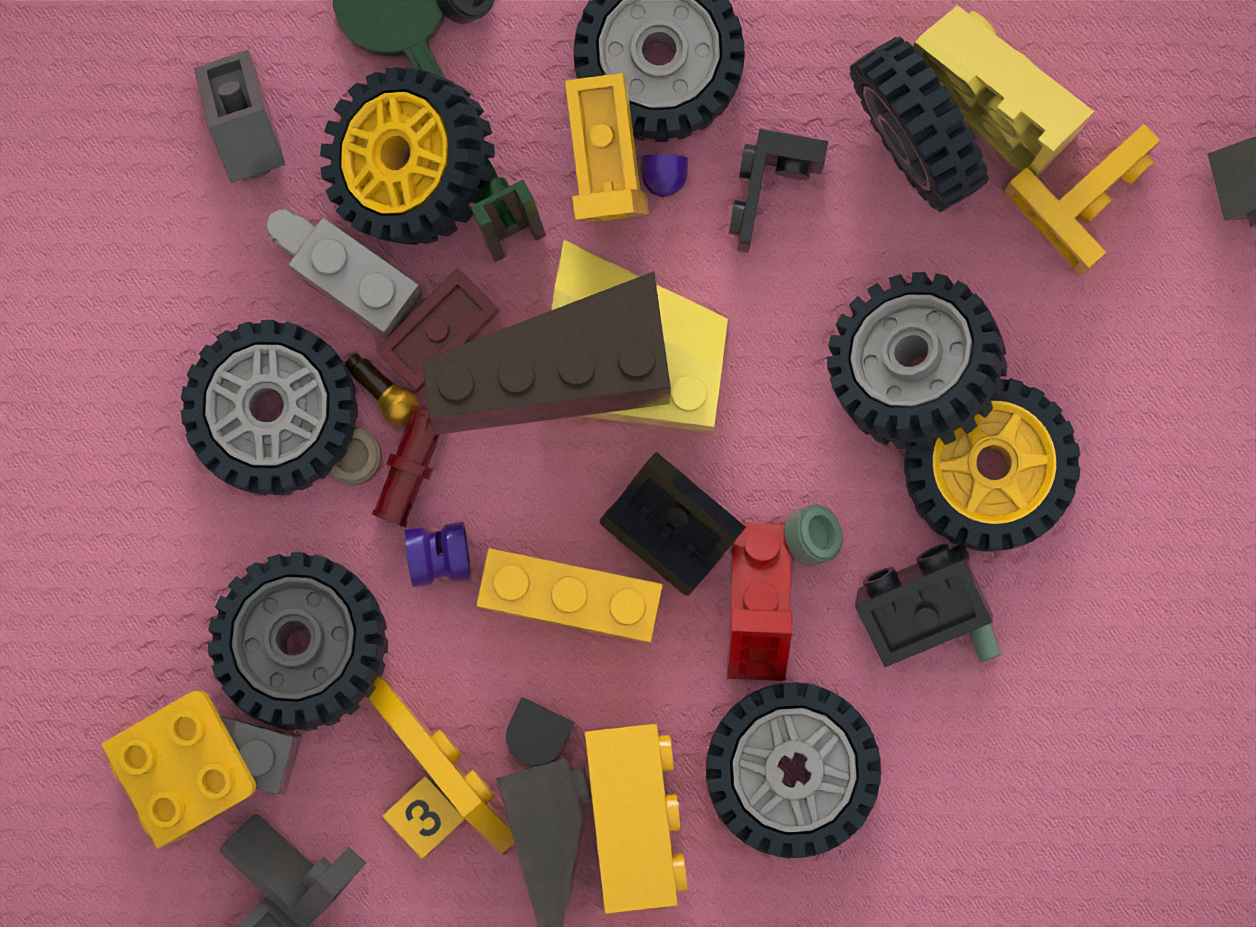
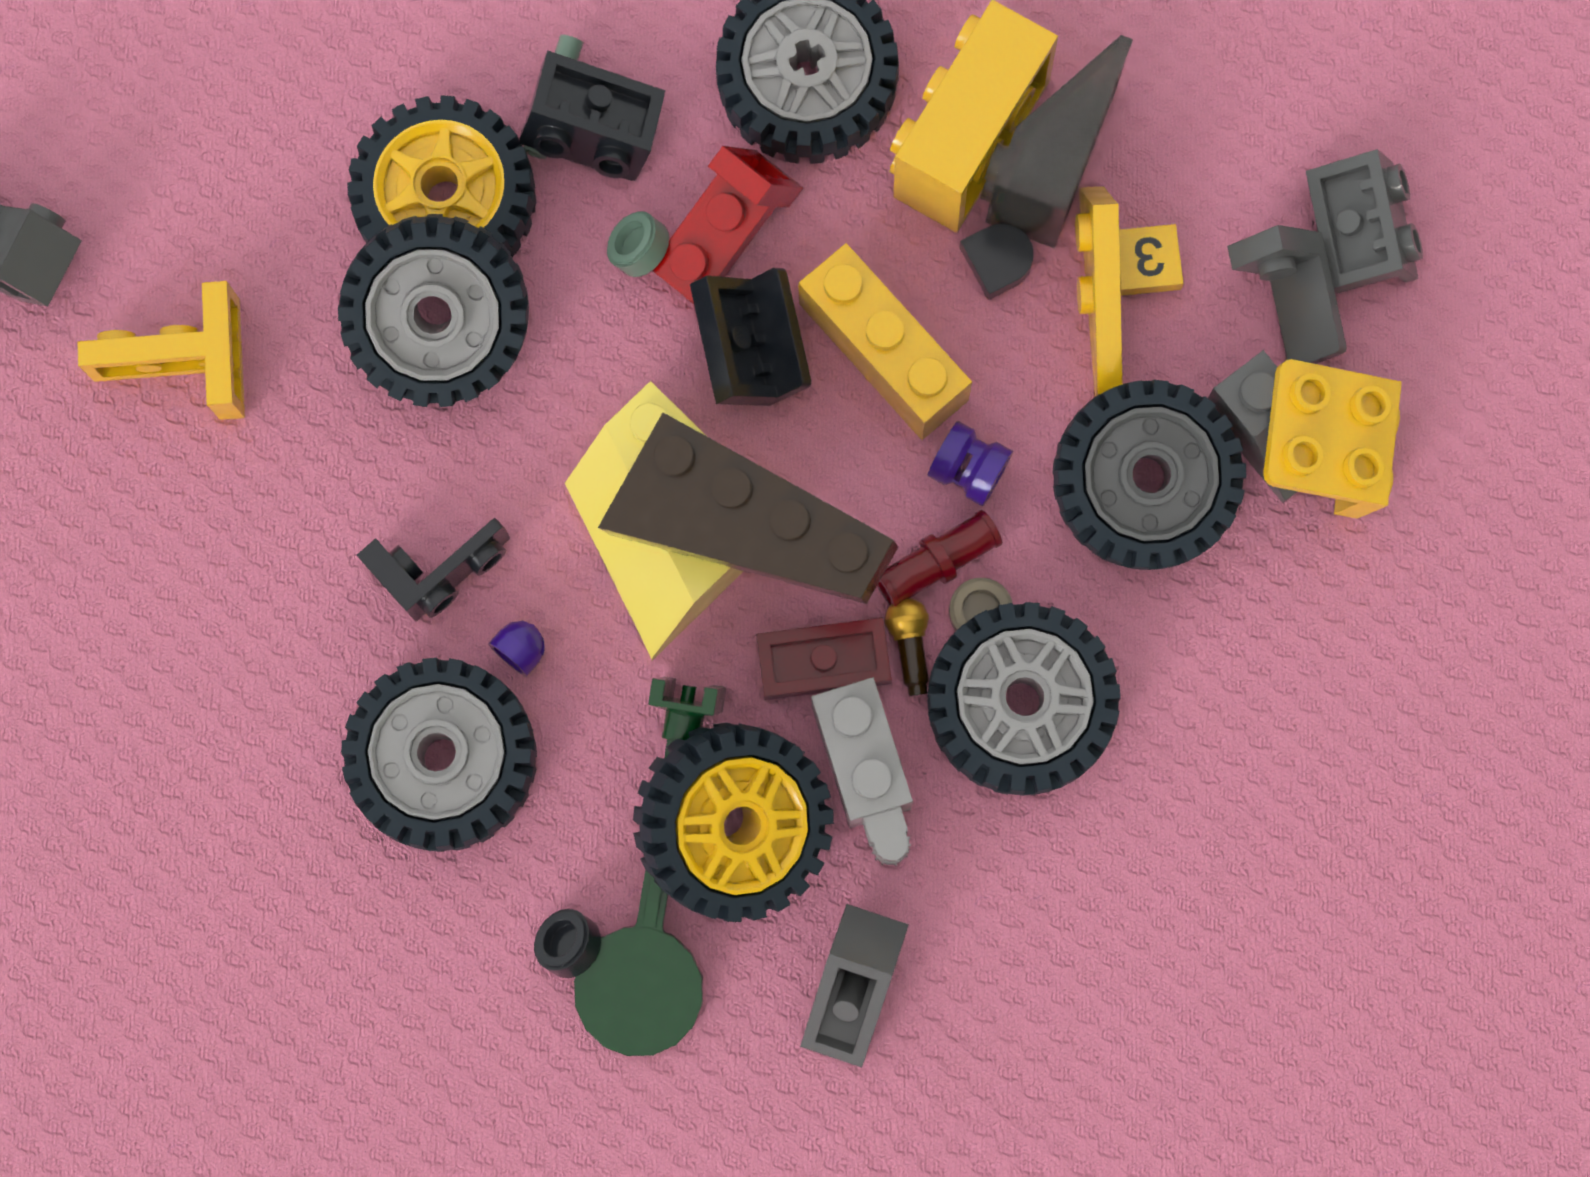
camera: 140 degrees left, 5 degrees down
yellow bracket [565,73,649,223] -> none
black wheel [850,37,989,212] -> none
light yellow wedge [913,5,1094,178] -> none

